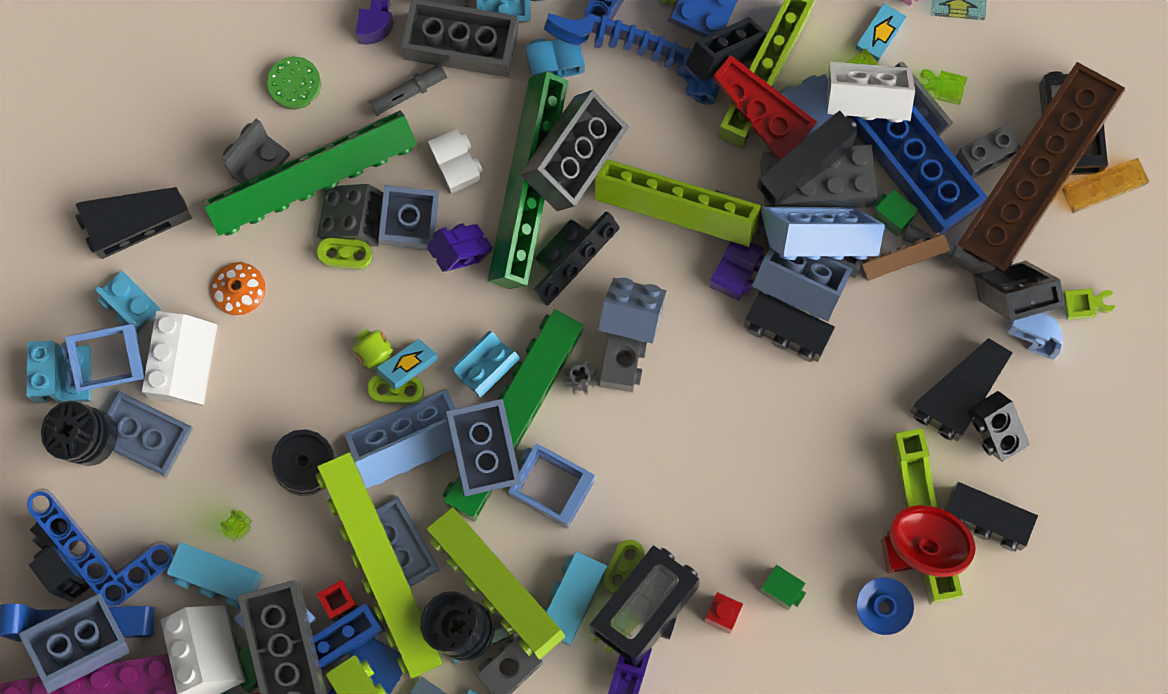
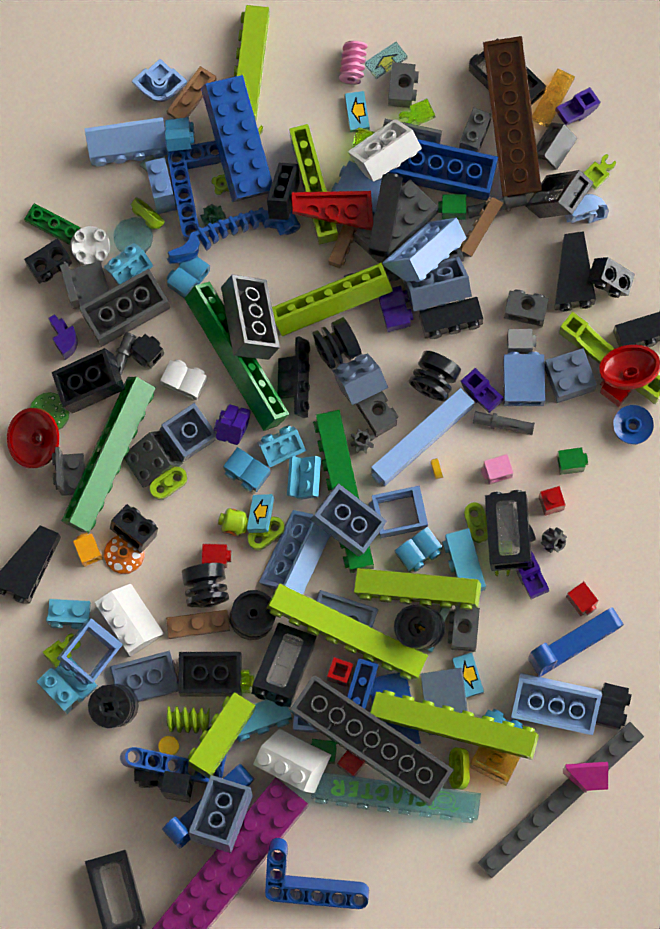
camera: 40 degrees left, 0 degrees up
none -> red dish [7,408,59,469]
none -> lime plate [43,633,81,668]
none -> black brick [52,348,125,414]
none -> light orange brick [73,533,103,567]
none -> black brick [110,504,158,553]
none -> black brick [131,334,164,368]
none -> yellow tile [158,736,180,756]
none -> medium nougat plate [166,610,230,639]
none -> lime piece [167,706,210,734]
none -> black brick [178,652,242,697]
none -> black wheel [182,563,229,608]
none -> lime brick [188,692,255,779]
none -> clear green gear [200,204,226,227]
none -> red brick [202,544,232,568]
none -> dark azure brick [223,447,271,492]
none -> black piece [251,622,317,708]
none -> medium azure bracket [257,425,306,467]
none -> black wheel [312,317,362,370]
none -> medium nougat piece [328,225,359,269]
none -> light blue brick [371,388,474,486]
none -> dark grey brick [388,62,419,108]
none -> dark azure brick [395,527,442,572]
none -> black wheel [409,350,461,402]
none -> yellow tile [430,458,443,479]
none -> dark purple brick [461,368,504,413]
none -> dark grey pin [473,411,535,435]
none -> bright pink brick [481,454,513,485]
none -> medium blue brick [503,352,545,406]
none -> dark grey brick [504,289,549,327]
none -> light grey brick [507,329,536,354]
none -> panel [537,122,577,170]
none -> dark grey gear [541,527,567,553]
none -> sand blue brick [545,348,597,403]
none -> dark purple brick [555,87,601,126]

